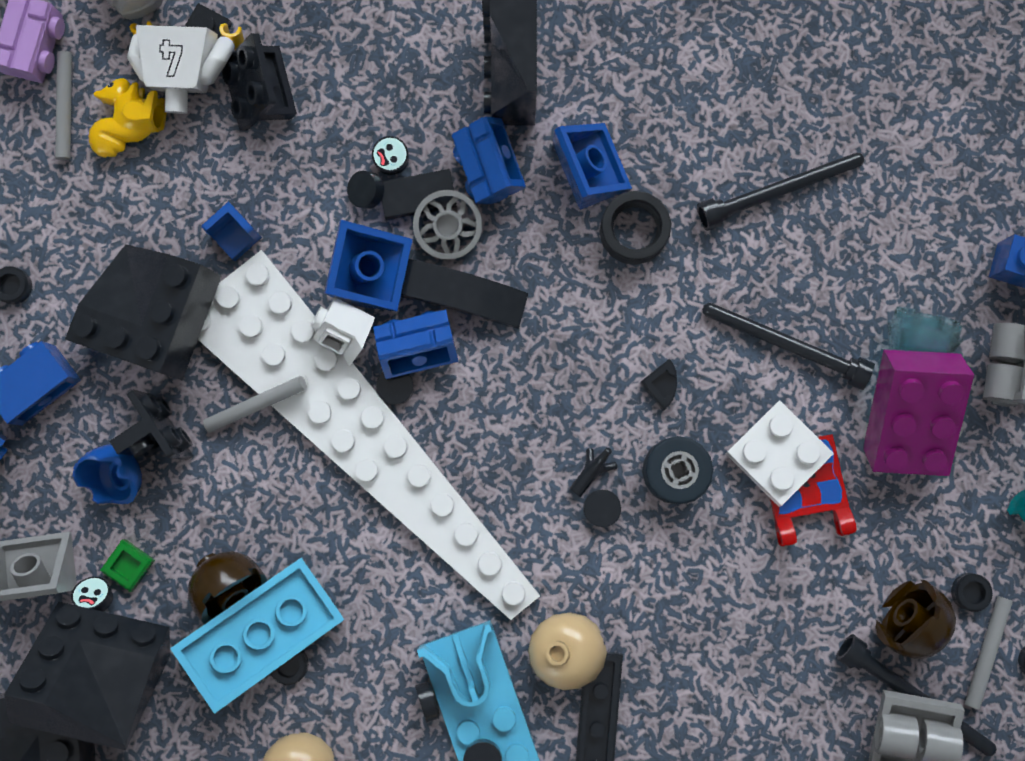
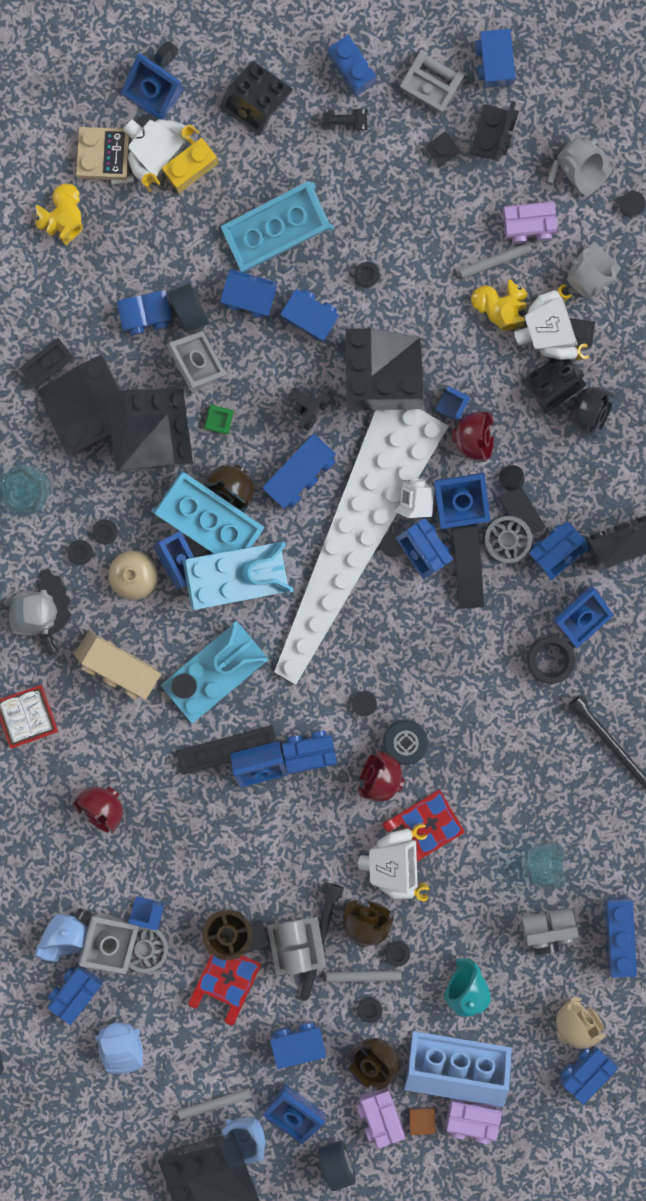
camera: 70 degrees right, 5 degrees up
tile [71,577,113,612] -> none
blue hair [73,444,142,504] -> none
light grey bar [203,376,307,433] -> none
tile [372,136,409,175] -> none
black tile [415,681,440,723] -> none
tan cylinder [528,612,607,691] -> none
black bar [570,448,617,497] -> none
black tile [640,358,677,411] -> none
black piece [702,303,875,390] -> none
white plate [725,400,834,507] -> none
magenta brick [863,349,974,476] -> none
none -> blue brick [153,531,194,590]
none -> medium azure plate [183,542,294,610]
none -> blue slope [231,741,288,788]
none -> blue brick [262,433,336,510]
none -> blue brick [282,730,337,774]
none -> dark red cylinder [358,750,404,803]
none -> white torso [358,823,429,901]
none -> dark red cylinder [452,411,494,462]
none -> black cylinder [568,387,614,439]

